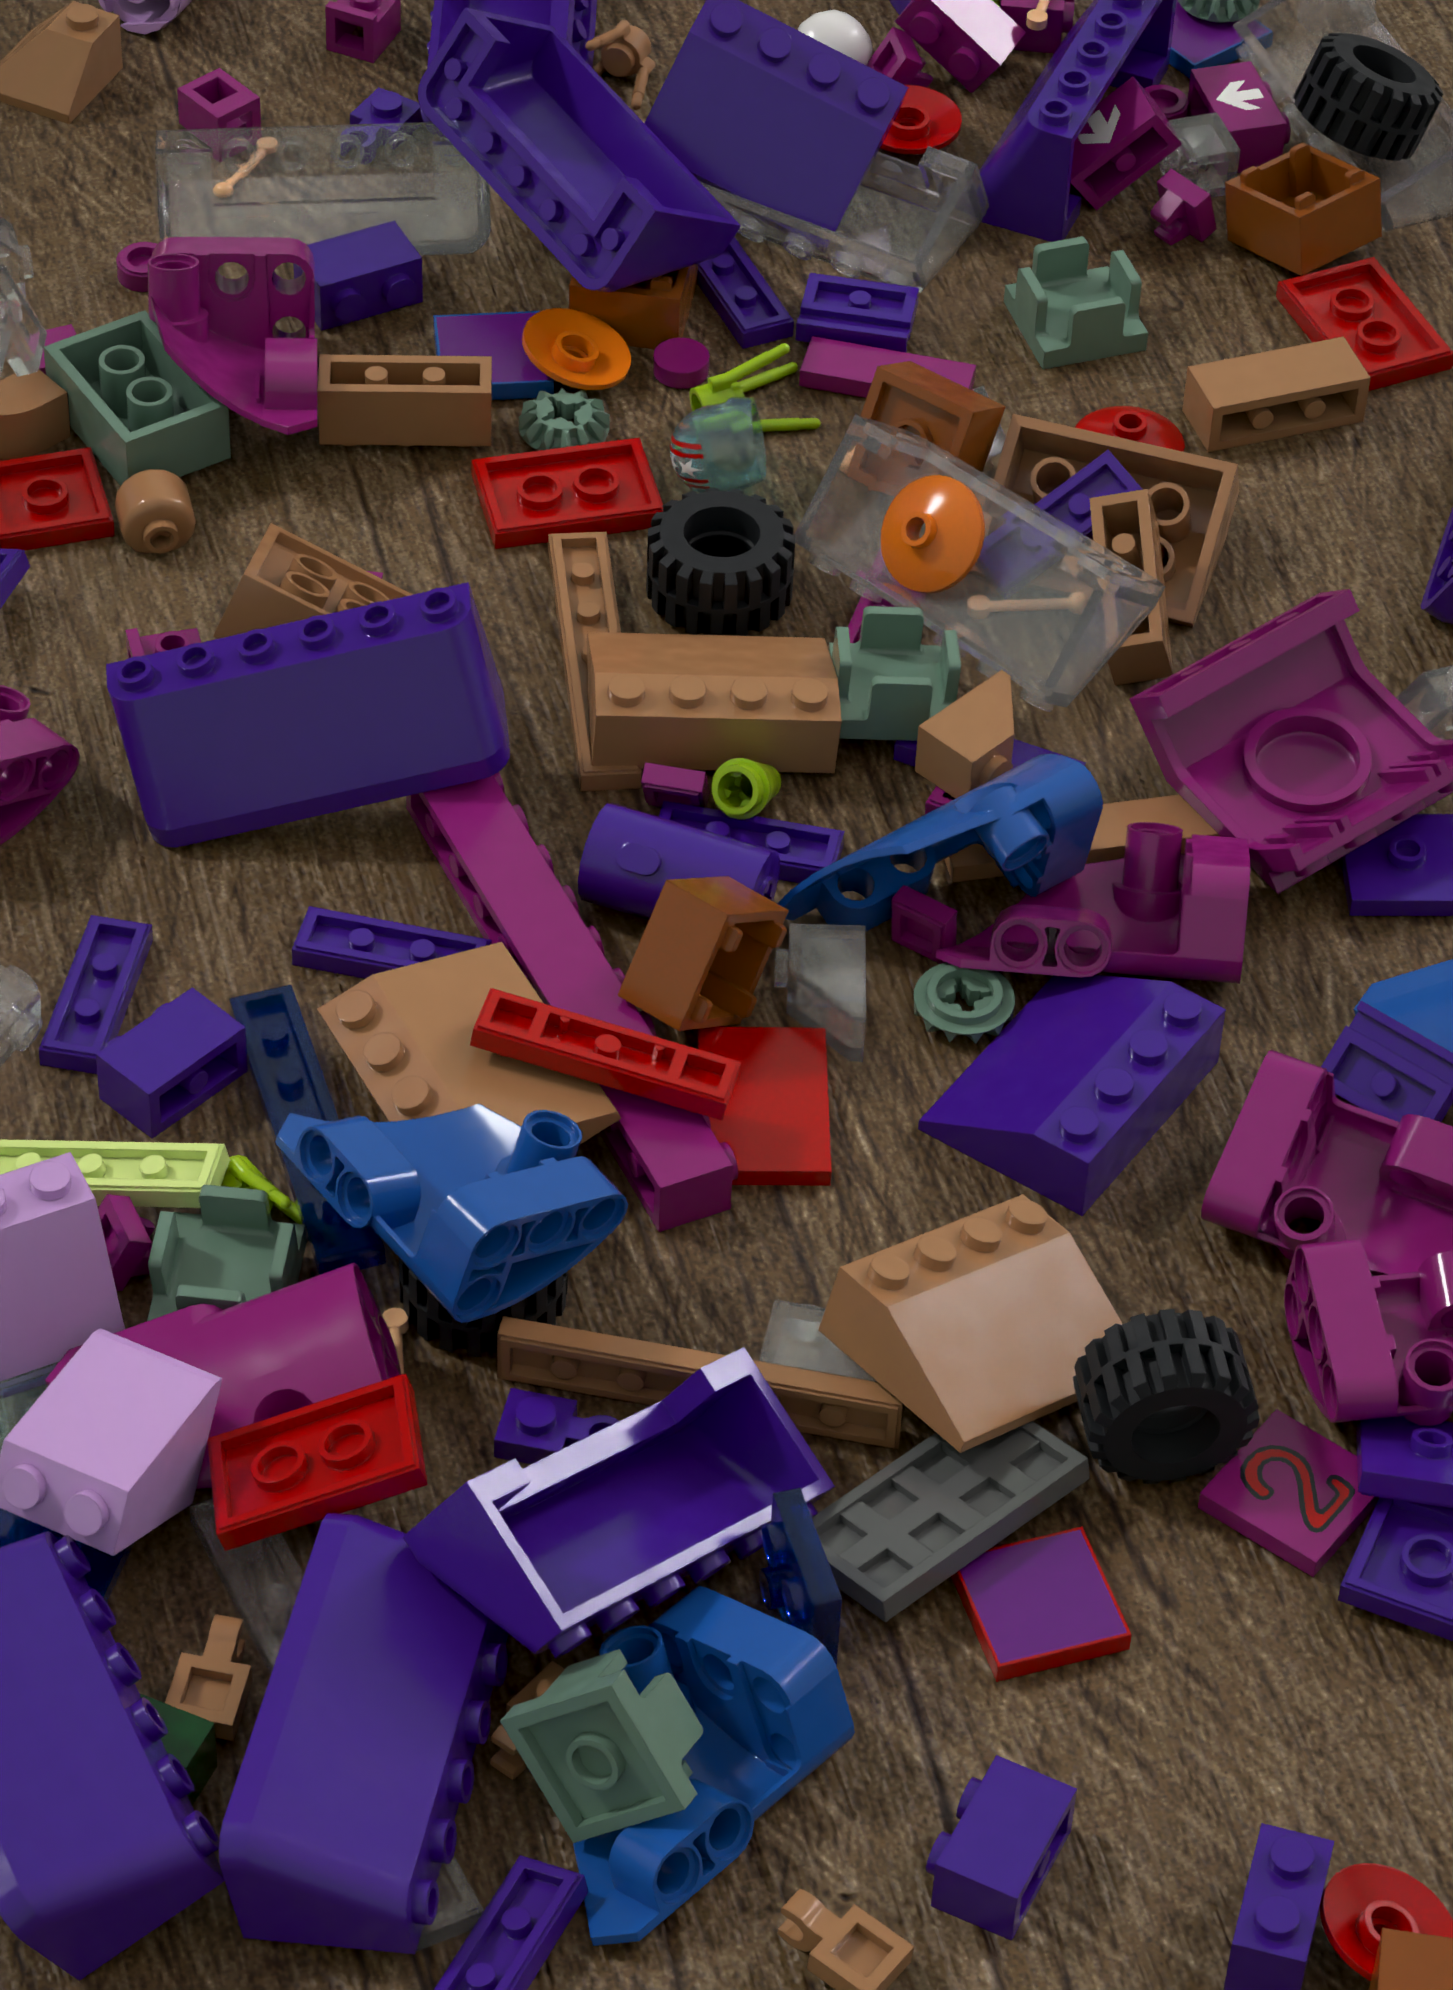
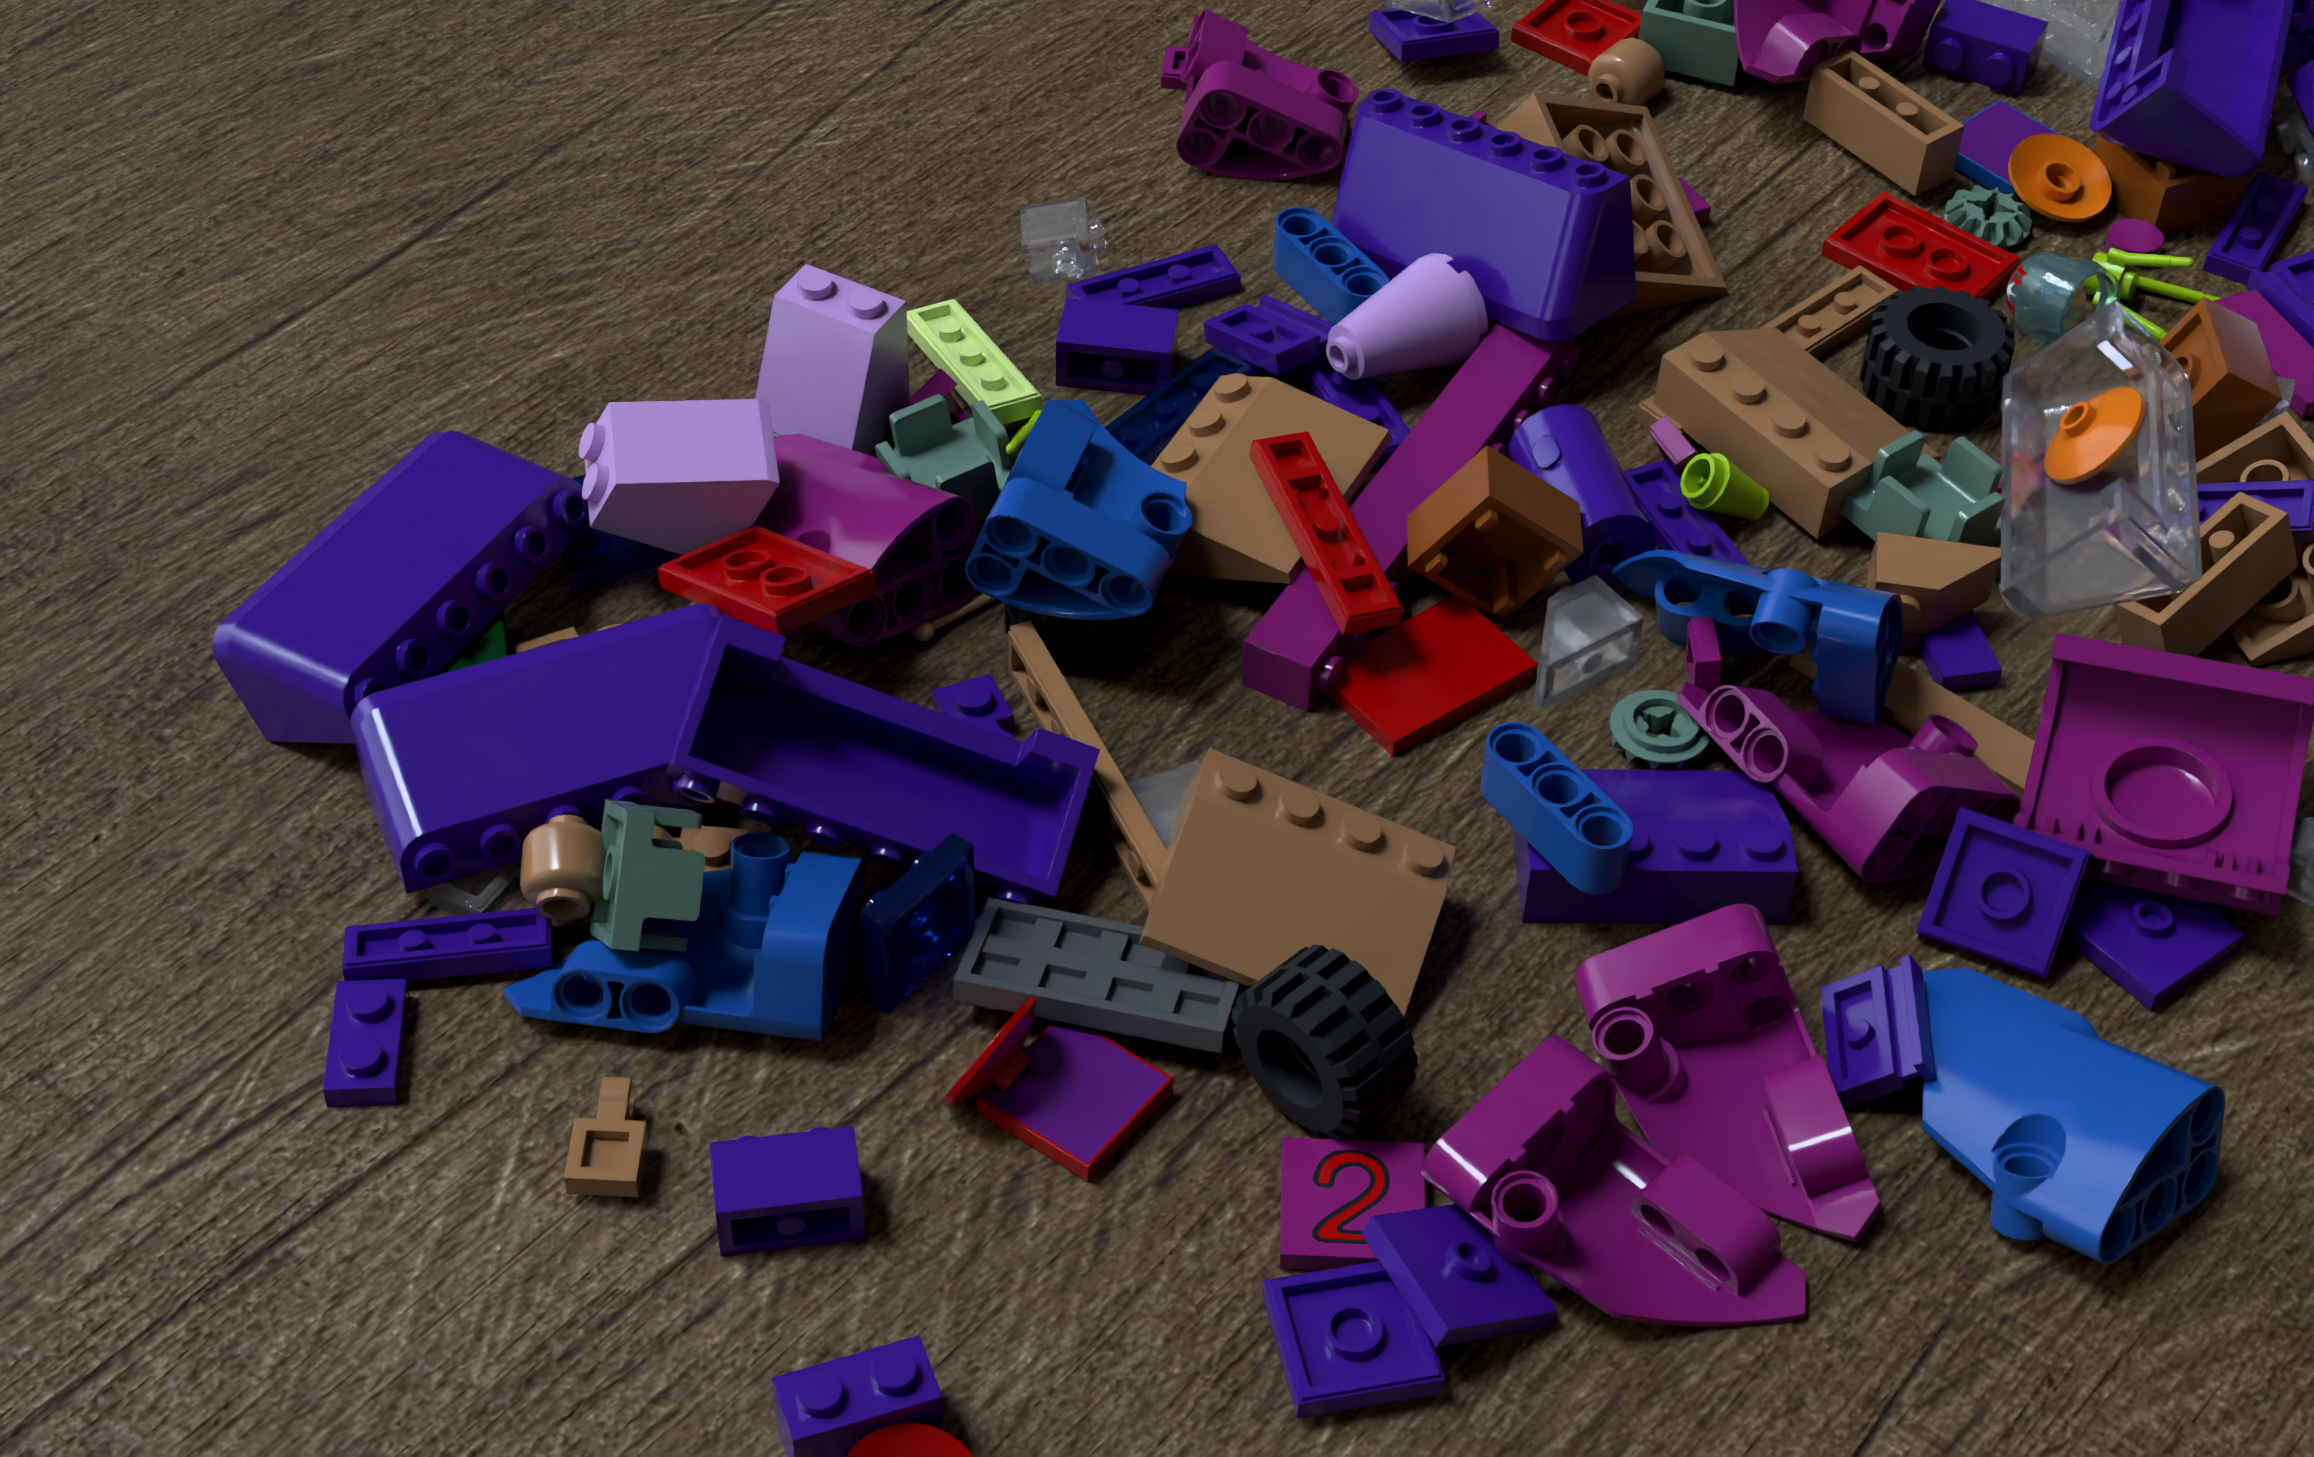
camera: 55 degrees right, 0 degrees up
none -> medium nougat head [520,815,606,920]
none -> red dish [941,994,1038,1107]
none -> dark purple plate [1203,295,1335,375]
none -> blue beam [1273,207,1389,325]
none -> lavender cone [1326,253,1488,380]
none -> blue beam [1480,722,1634,894]
none -> dark purple plate [1916,806,2091,978]

